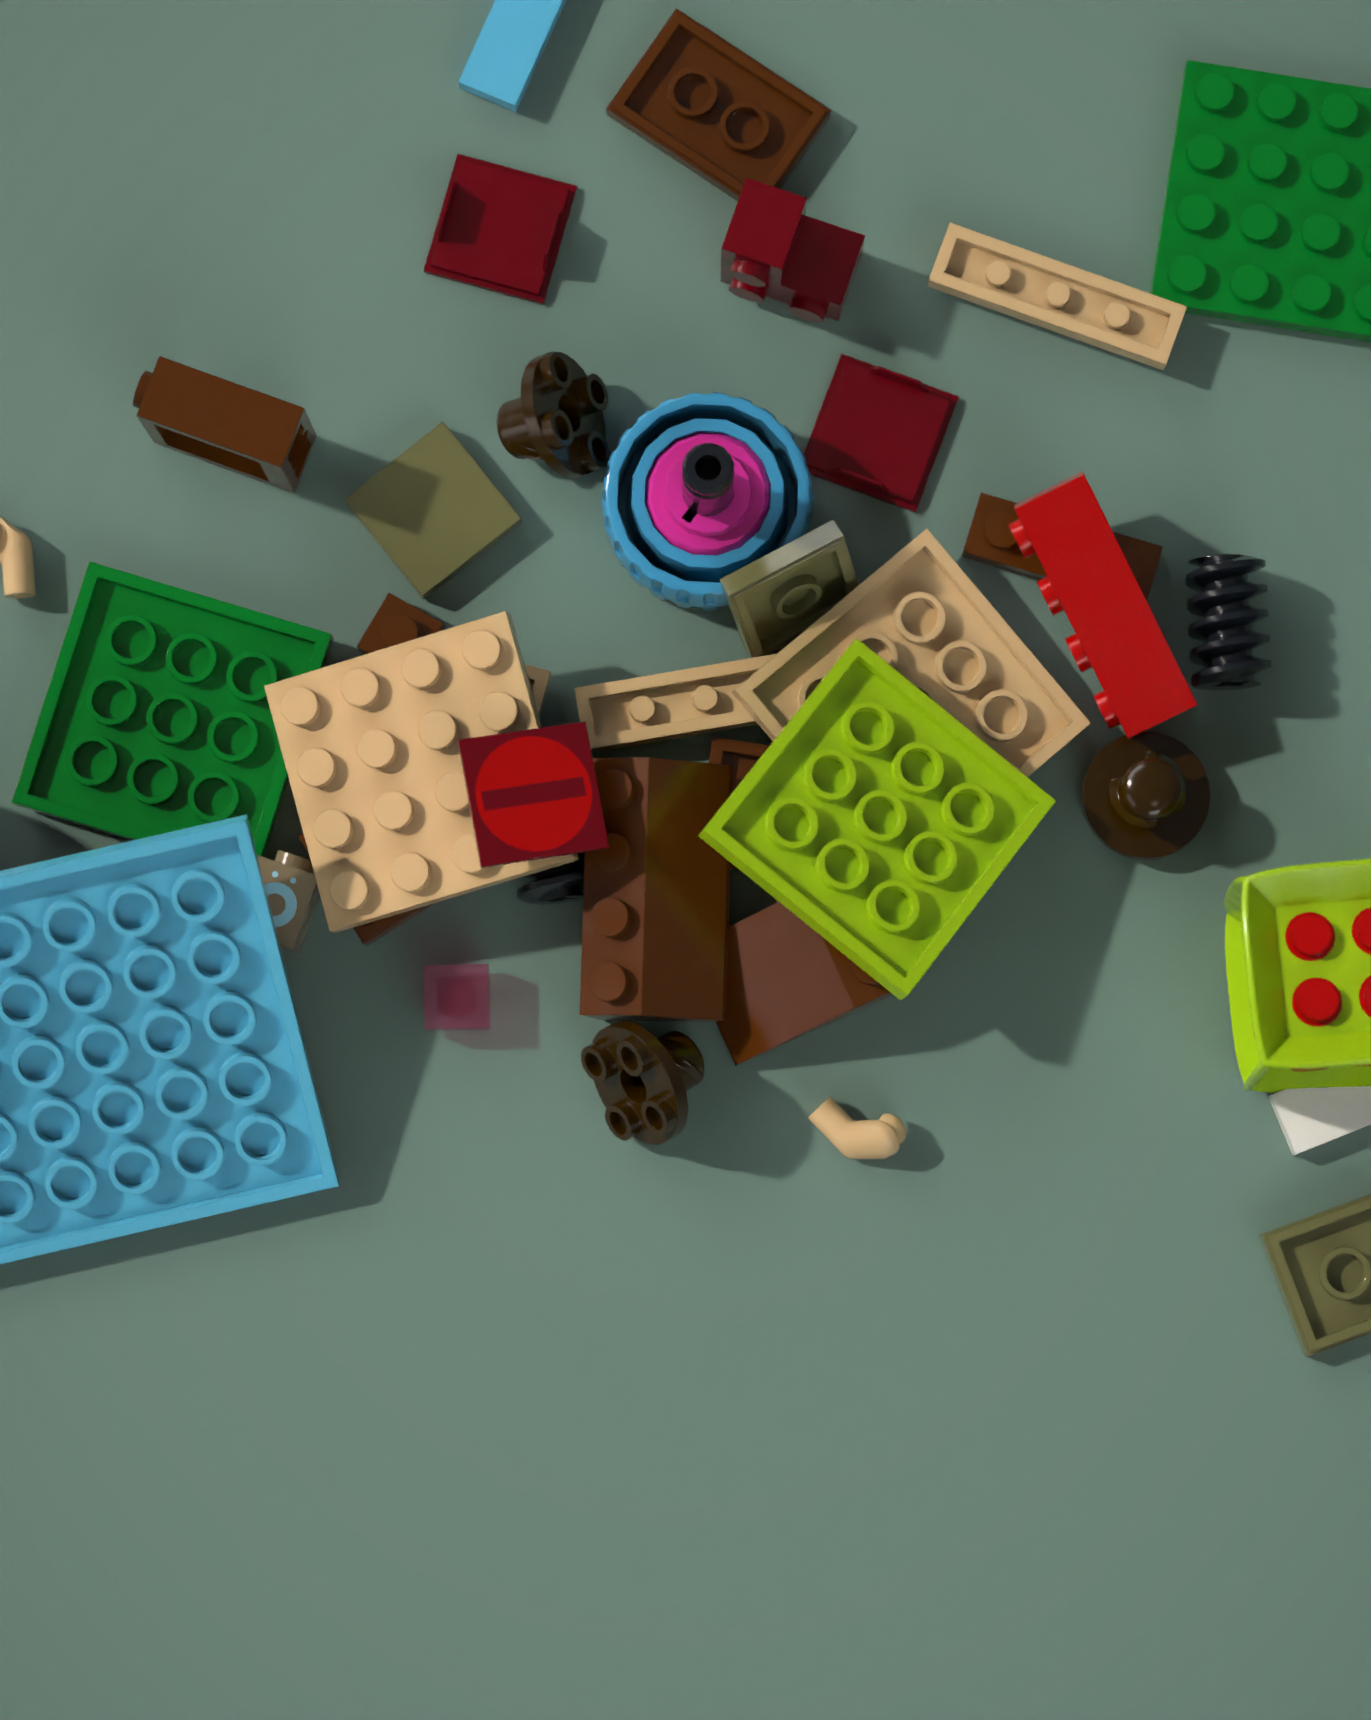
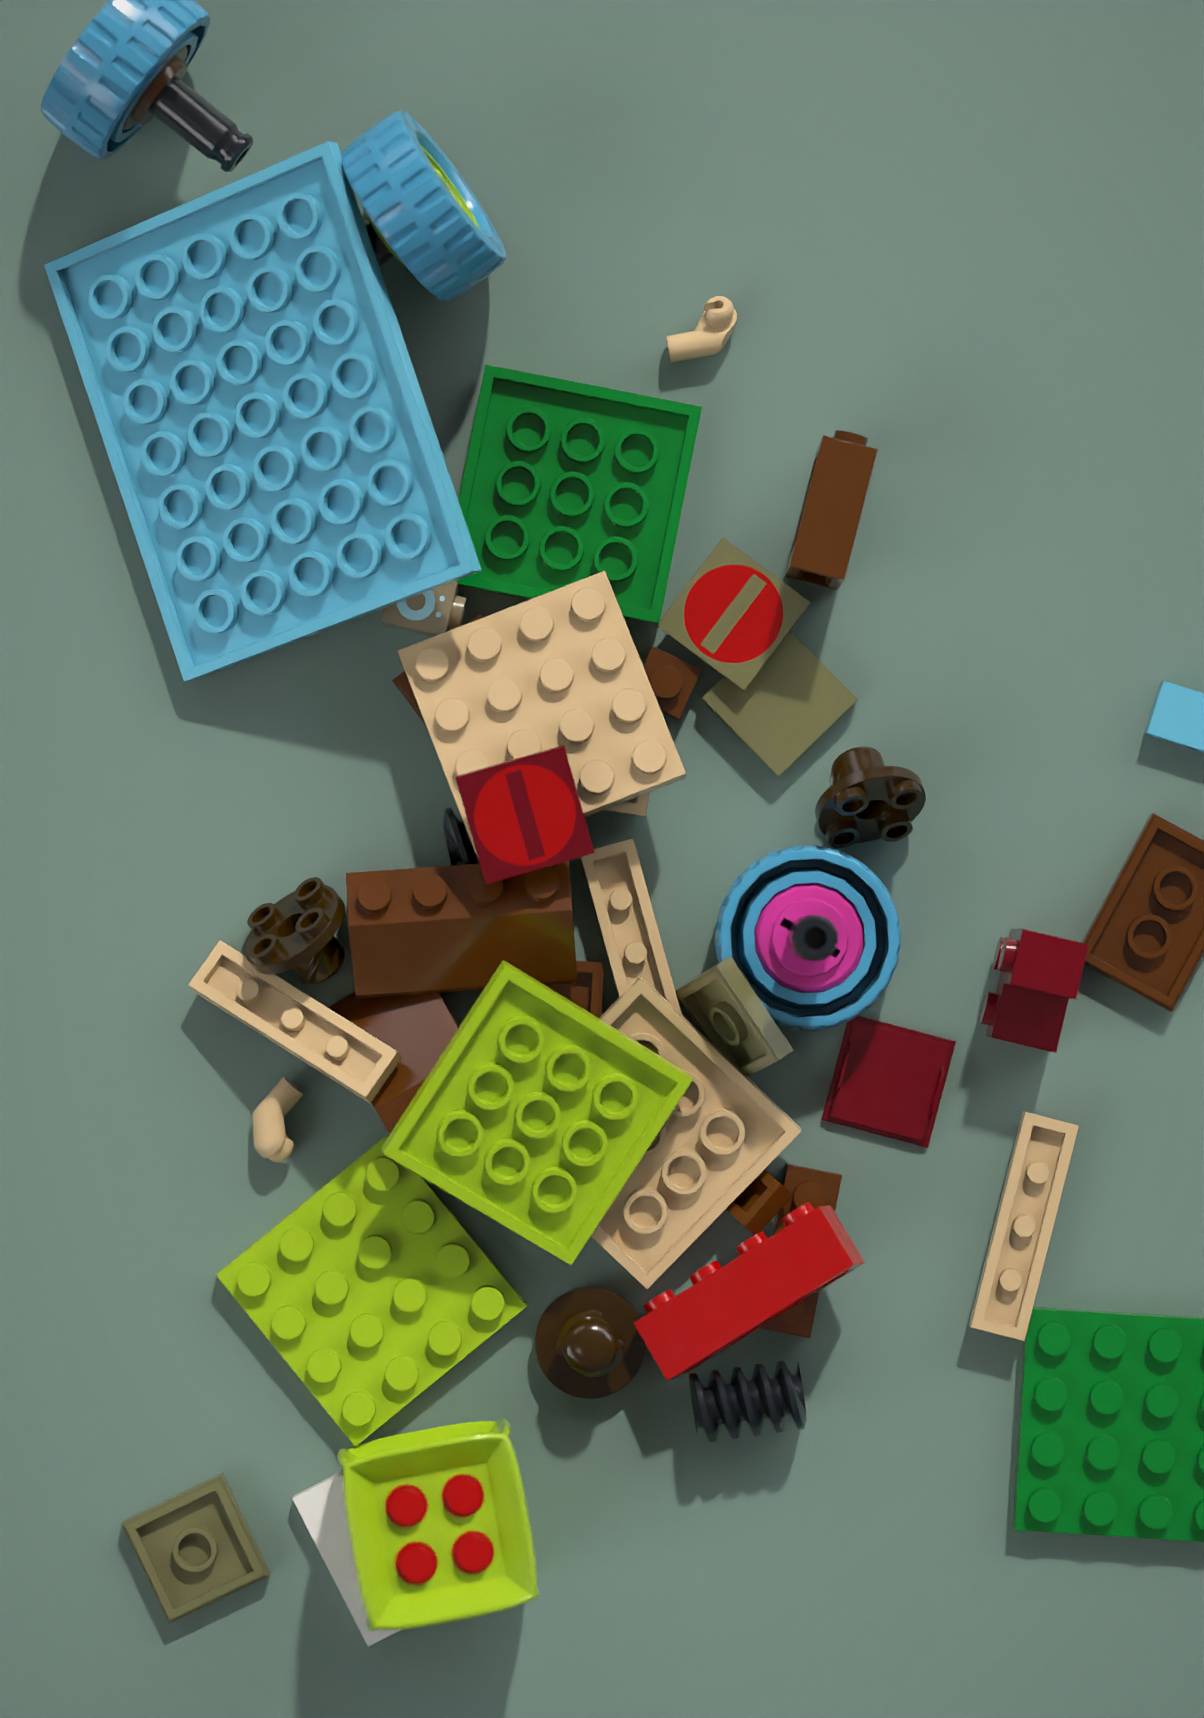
camera: 85 degrees right, 5 degrees up
dark red piece [423,154,577,305] -> none
clear pink plate [424,964,490,1031] -> none
none -> tan plate [188,940,402,1103]
none -> lime plate [216,1134,528,1447]
none -> piece [656,537,811,691]
none -> reddish brown plate [726,1169,793,1235]

